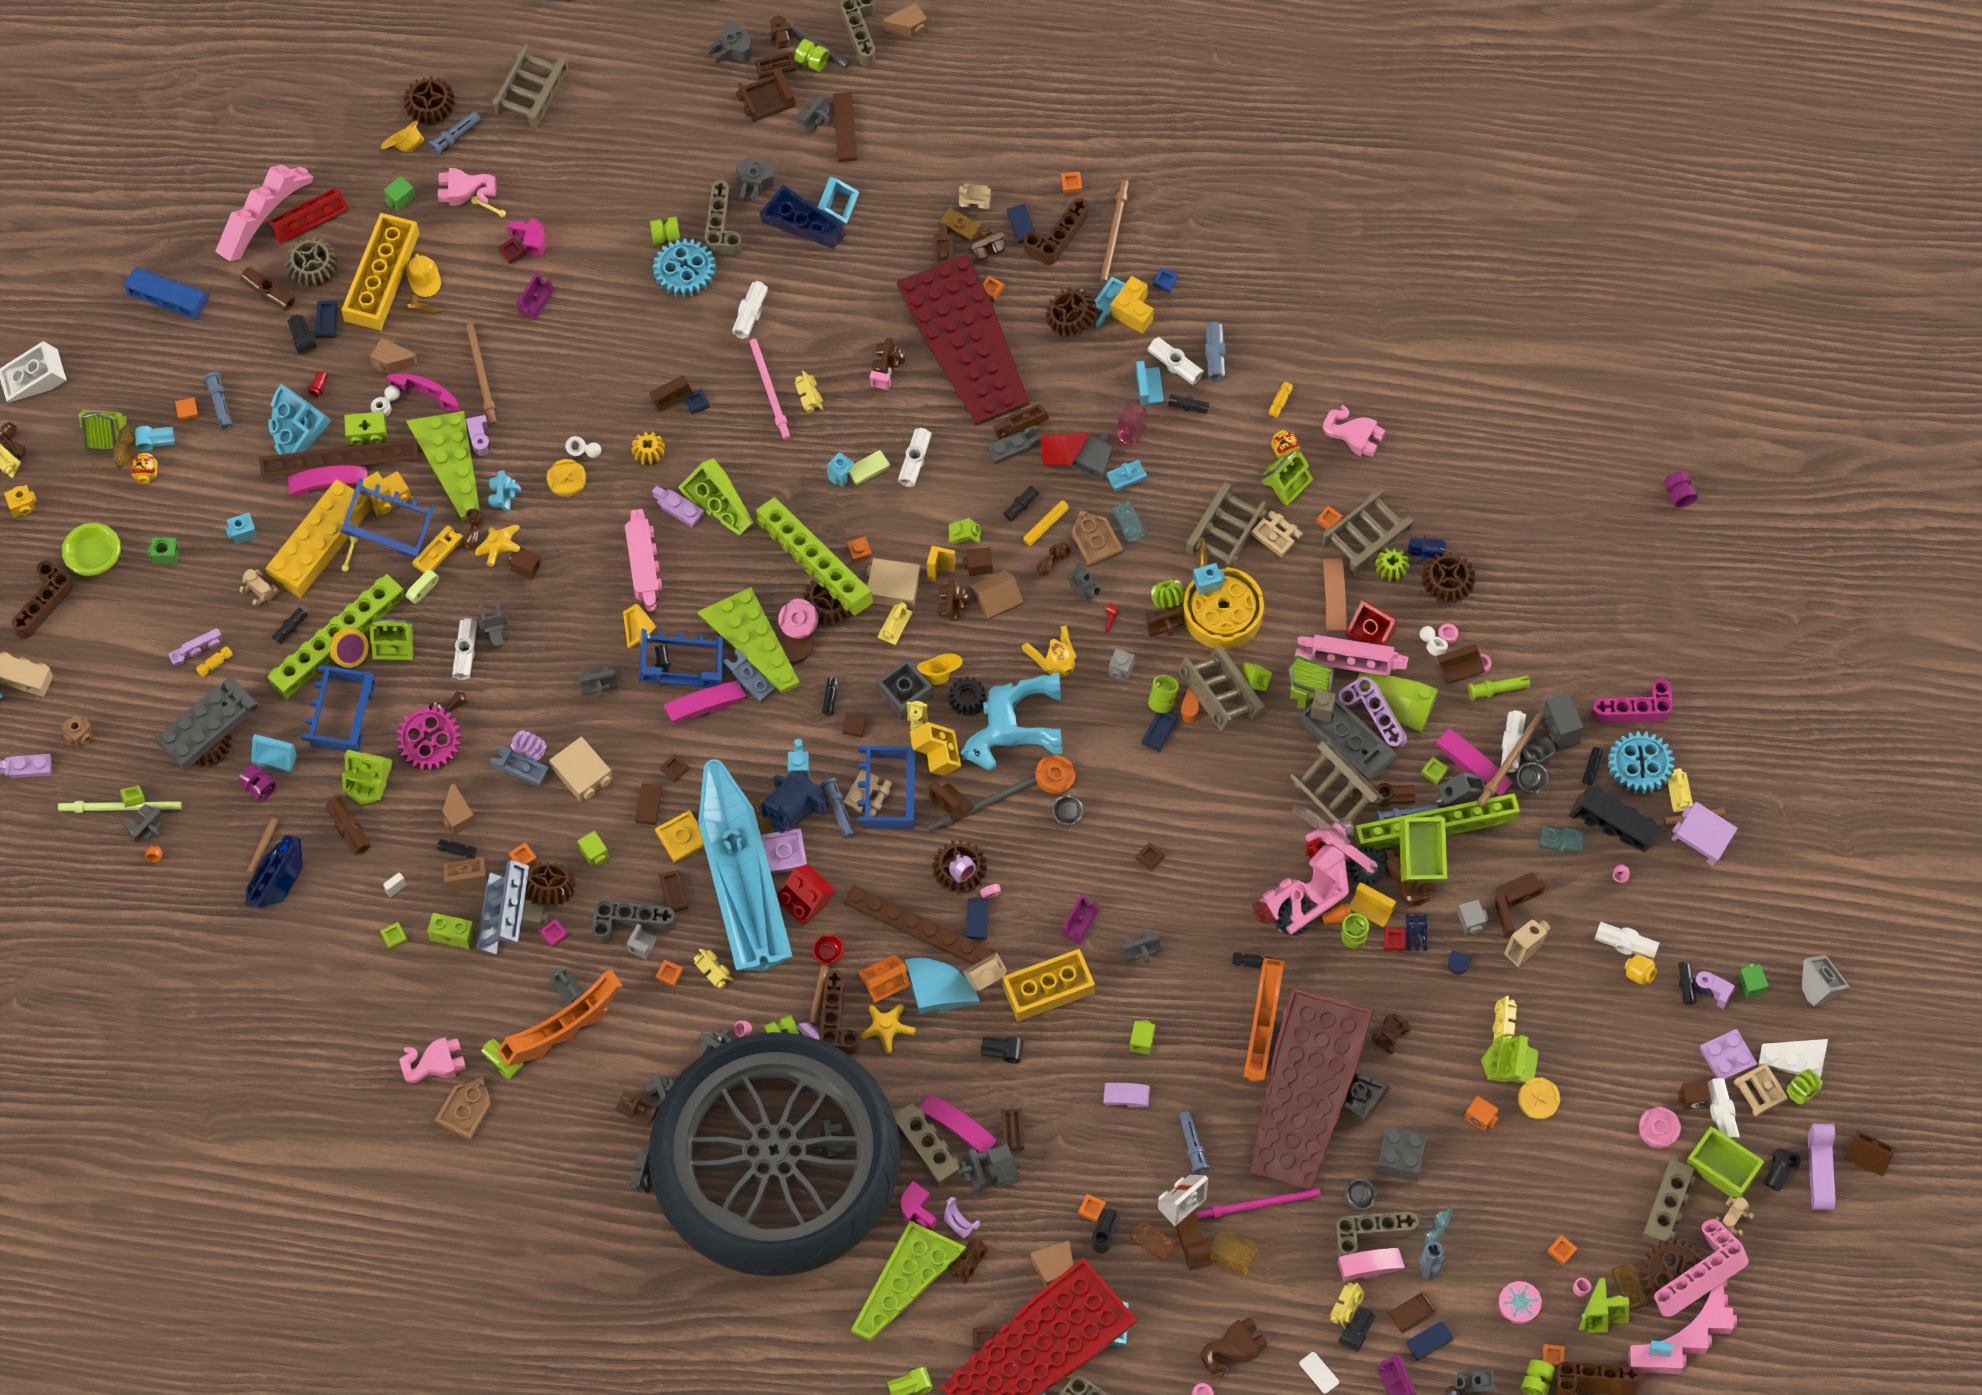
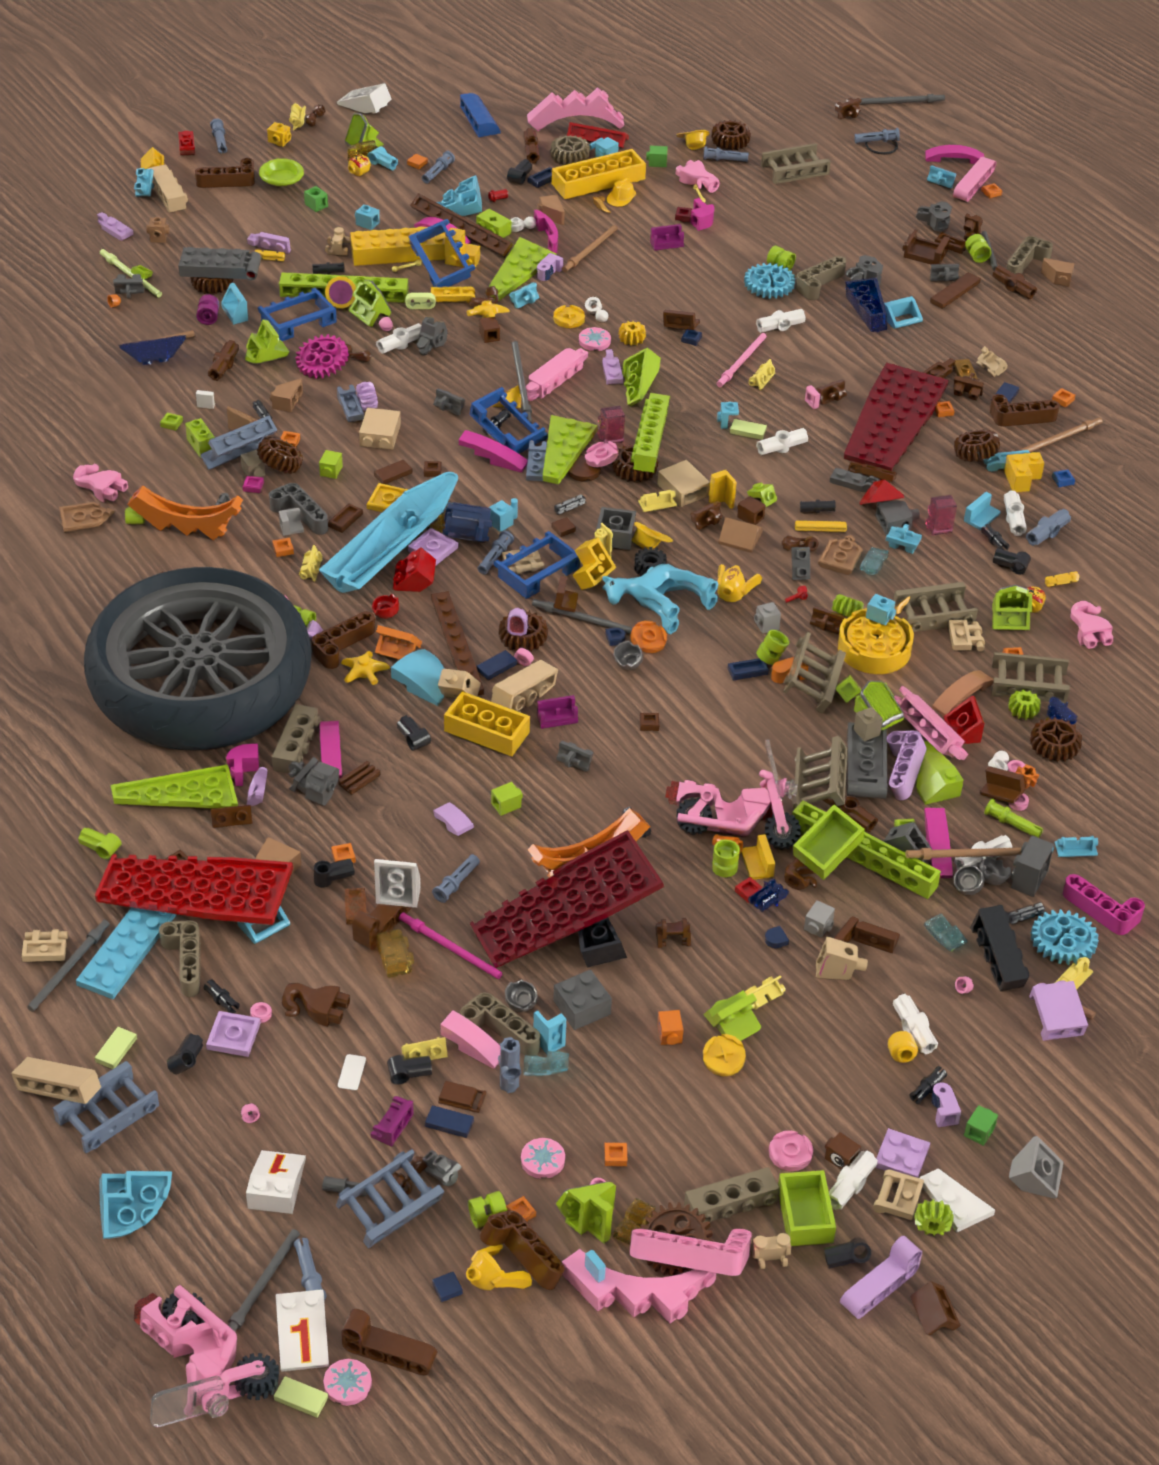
camera: 45 degrees right, 20 degrees down
orange plate [847,537,872,563] -> none
none -> bright pink hinge [379,317,393,331]
none -> tan wedge [491,660,558,713]
none -> dark grey bar [511,341,532,424]
none -> medium azure panel [533,1011,566,1055]
none -> bright pink tile [579,327,611,351]
none -> medium azure brick [589,137,619,157]
none -> clear pink brick [597,406,625,444]
none -> dark blue tile [605,628,626,646]
none -> reddish brown piece [992,265,1037,299]
none -> black piece [993,548,1031,575]
none -> orange gear [1016,764,1039,789]
none -> medium azure hinge [1055,836,1098,857]

